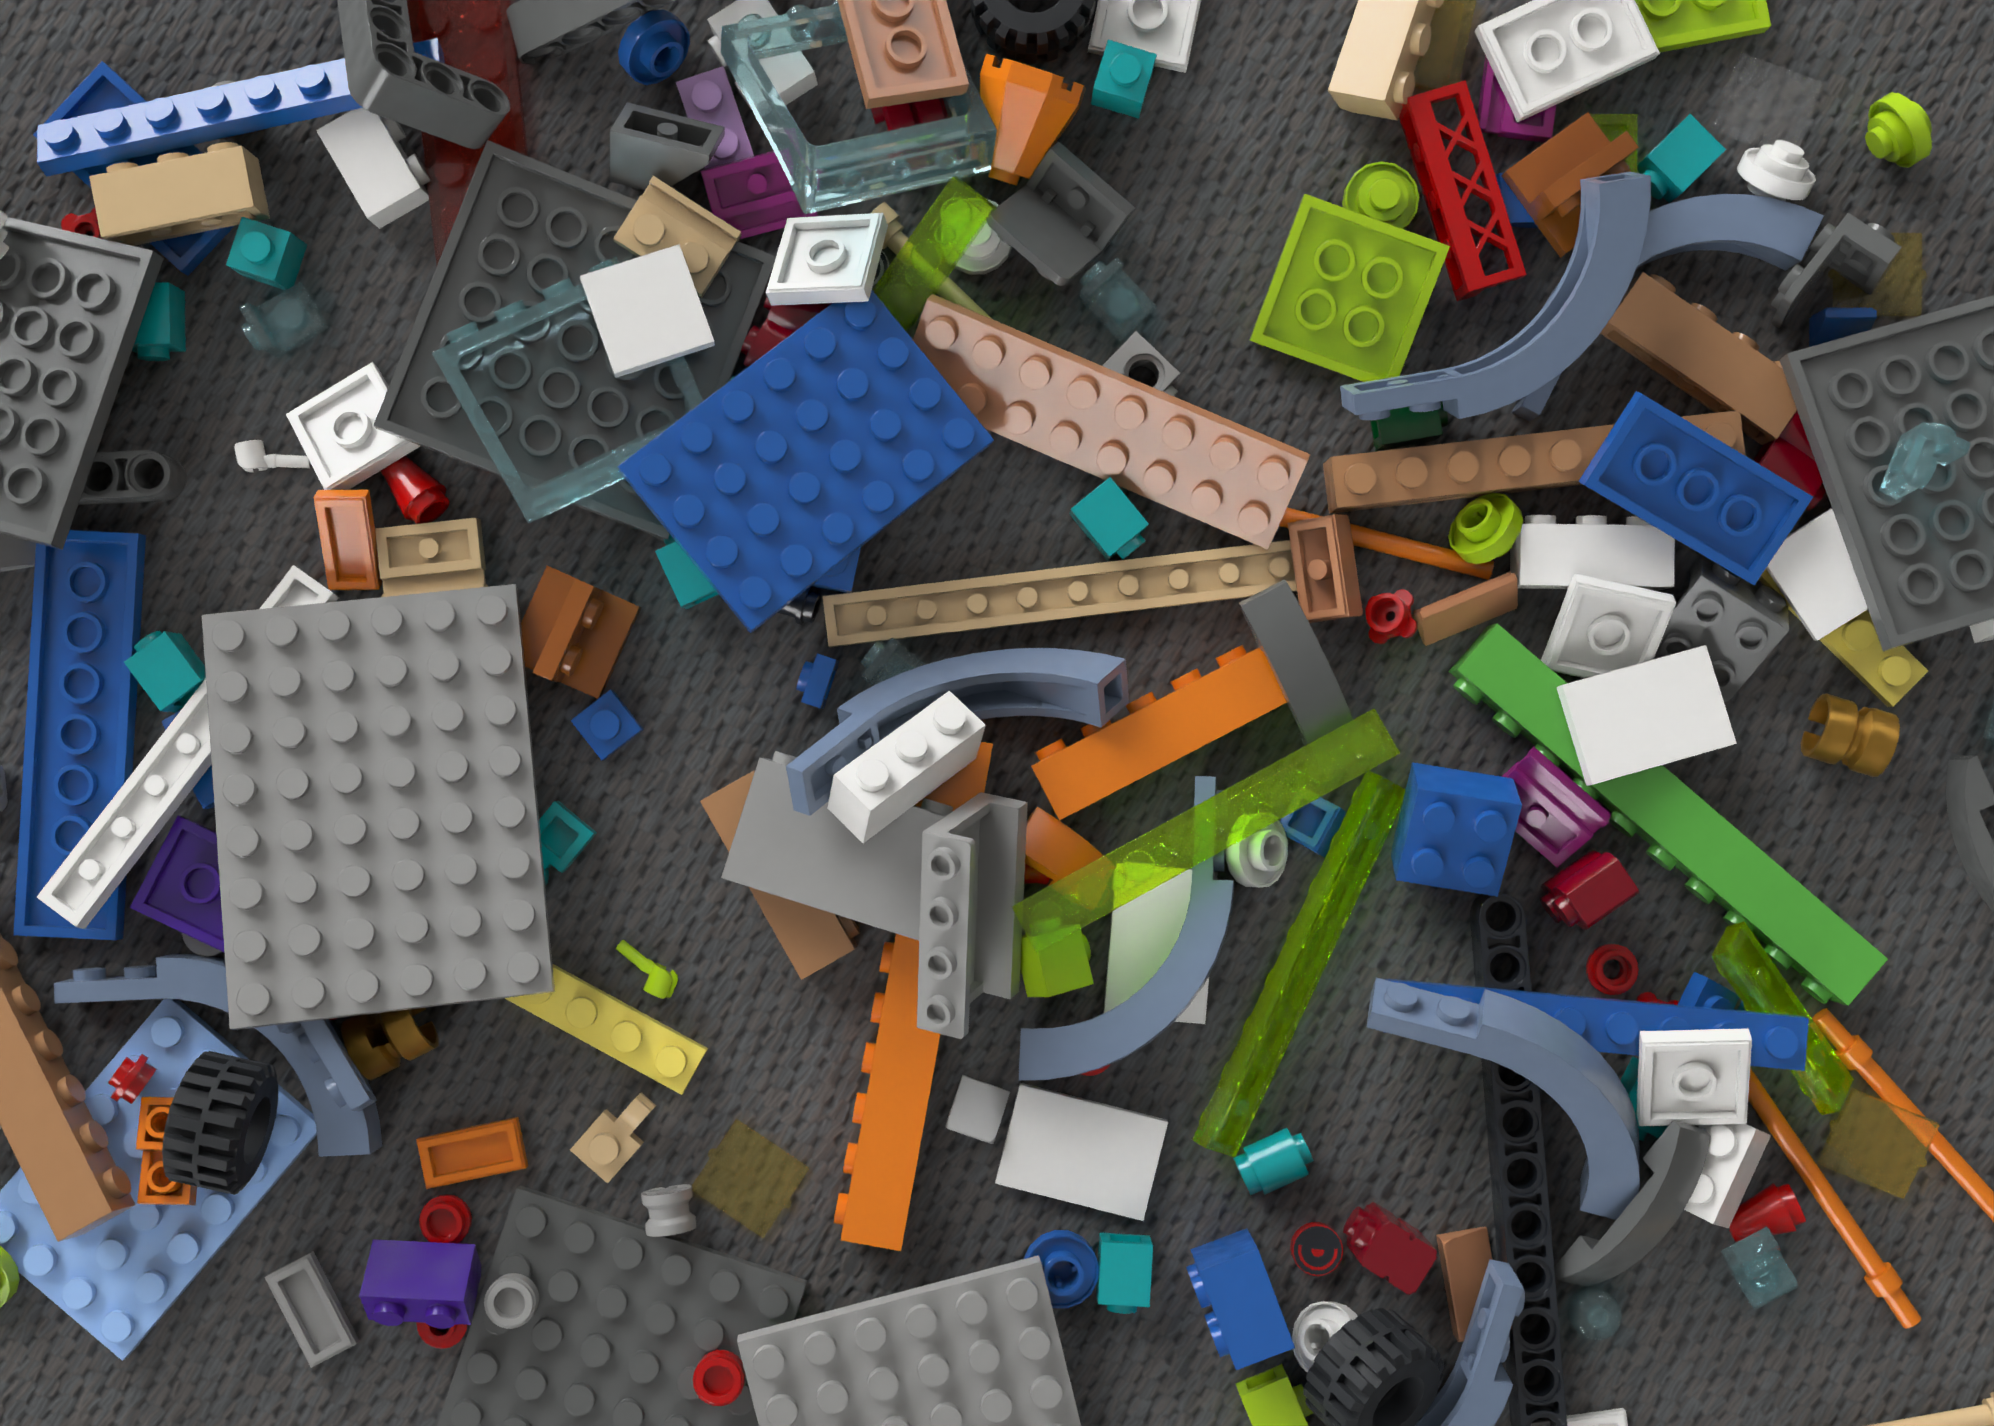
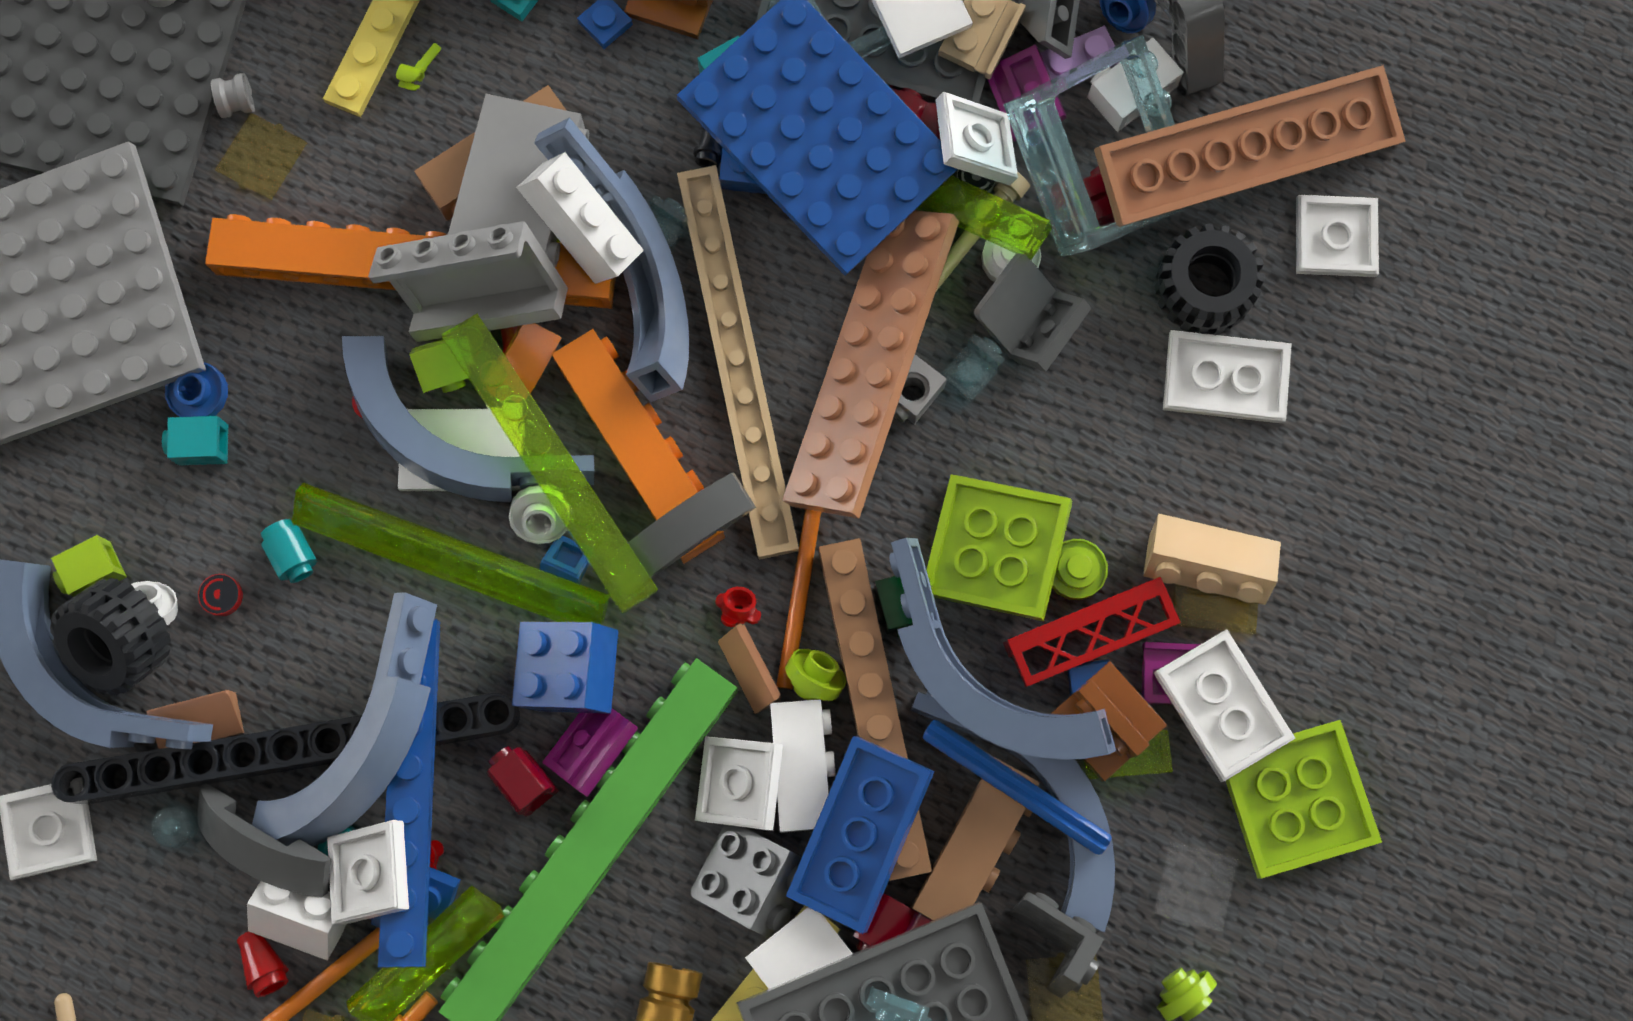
camera: 85 degrees right, 10 degrees down
tan plate [570,1092,656,1184] -> none
red tile [693,1350,746,1406] -> none
blue plate [796,654,839,709] -> none
light grey slope [945,1075,1010,1144] -> none
orange cone [980,54,1086,186] -> none
white tile [995,1083,1168,1221] -> none
teal brick [1069,477,1149,561] -> none
teal brick [1091,40,1157,118] -> none
blue brick [1186,1228,1295,1370] -> none
nougat slope [1288,514,1363,623] -> none
dark red brick [1343,1201,1437,1295] -> none
white tile [1556,645,1737,786] -> none
red plate [1586,944,1639,995] -> none
teal brick [1634,114,1726,203] -> none
clear light blue bracket [1721,1227,1798,1309] -> none
white plate [1737,140,1816,201] -> none
blue slope [1809,308,1877,347] -> none
none -> blue axle [923,720,1112,855]

